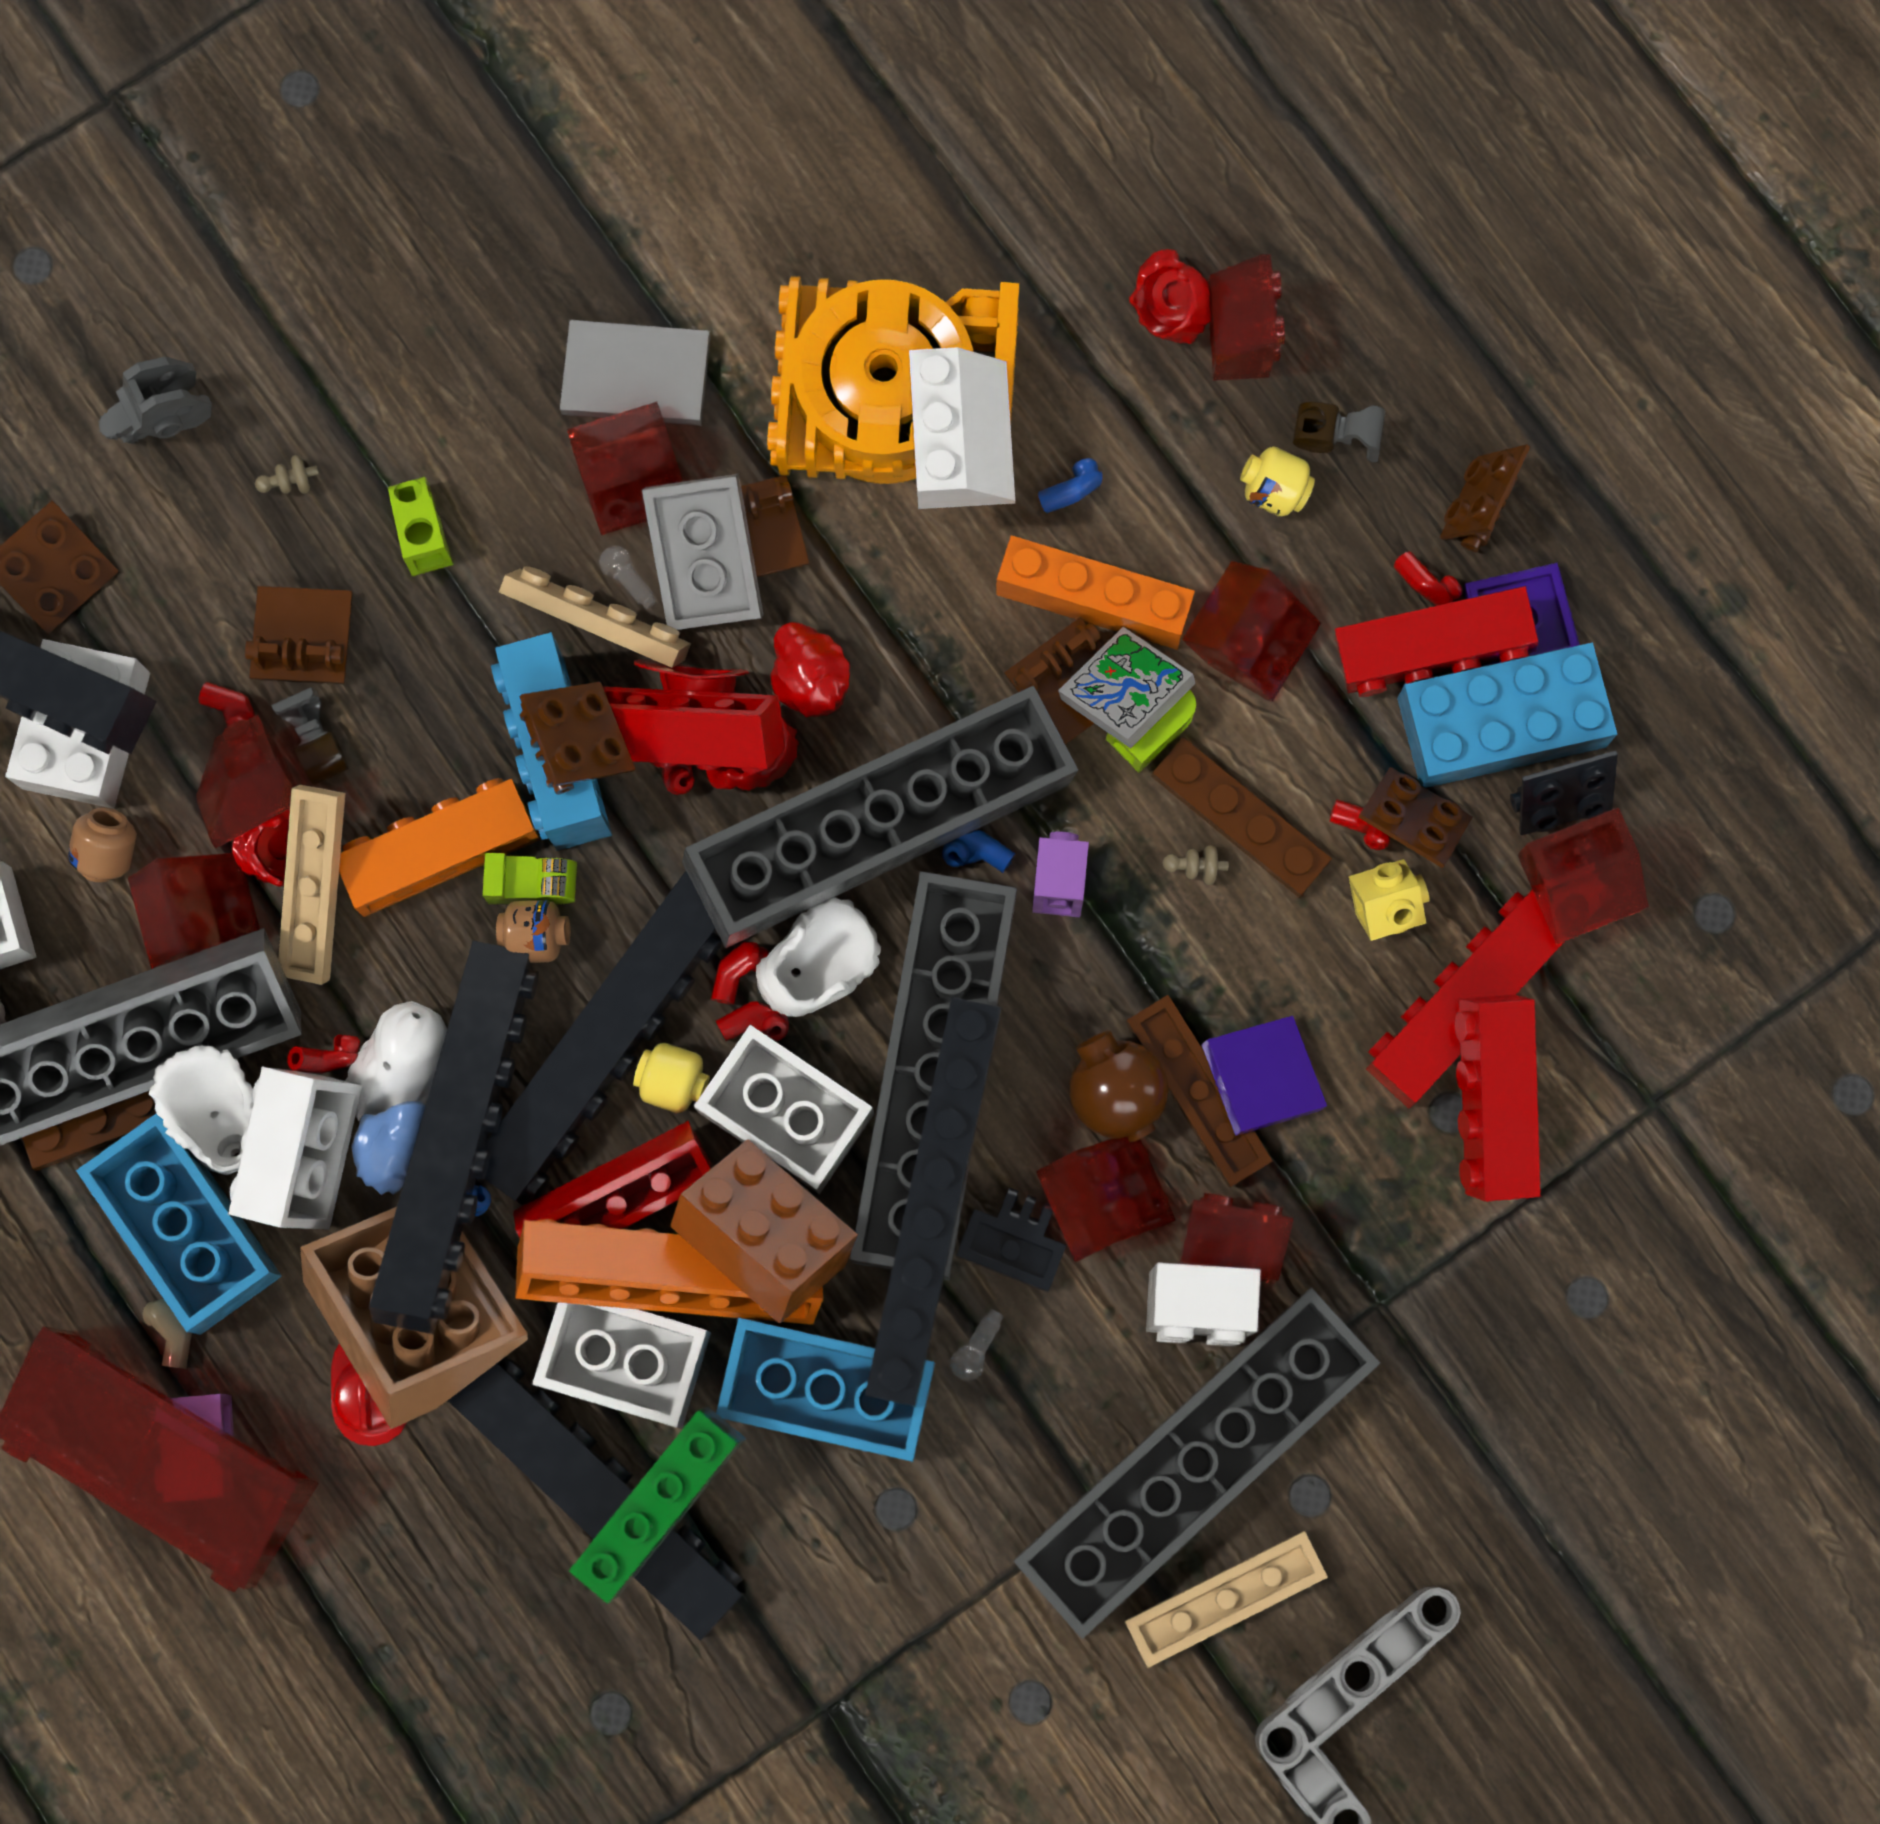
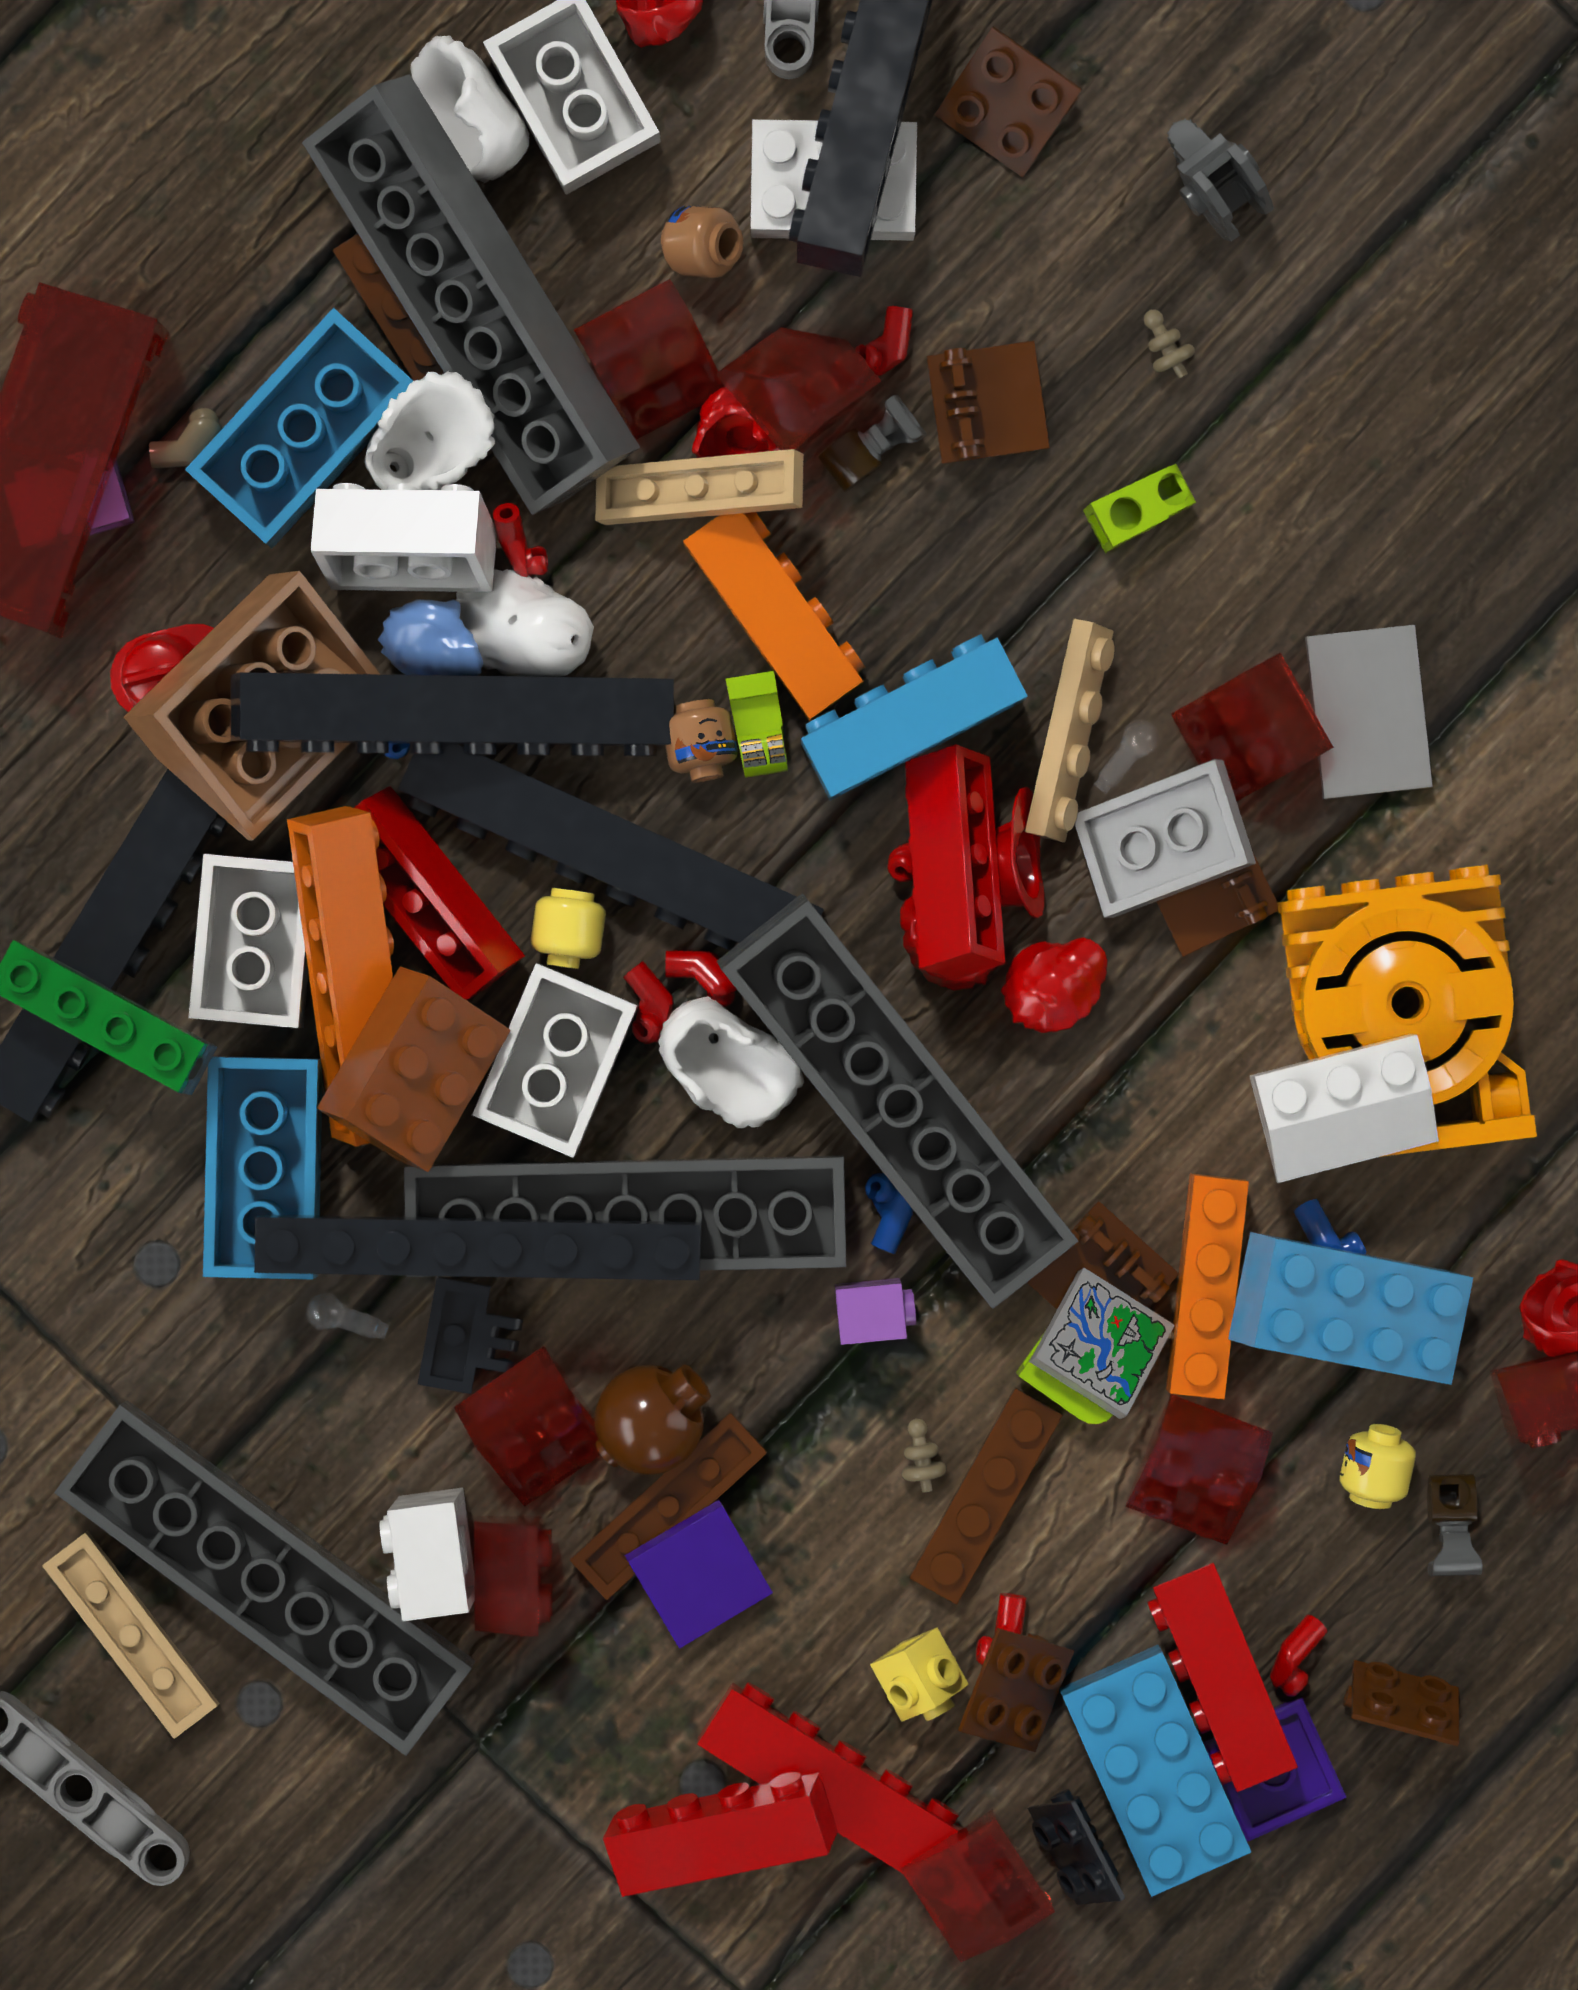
camera: 75 degrees right, 10 degrees up
reddish brown hinge [519,682,636,795] -> none
none -> dark azure brick [1228,1232,1474,1385]

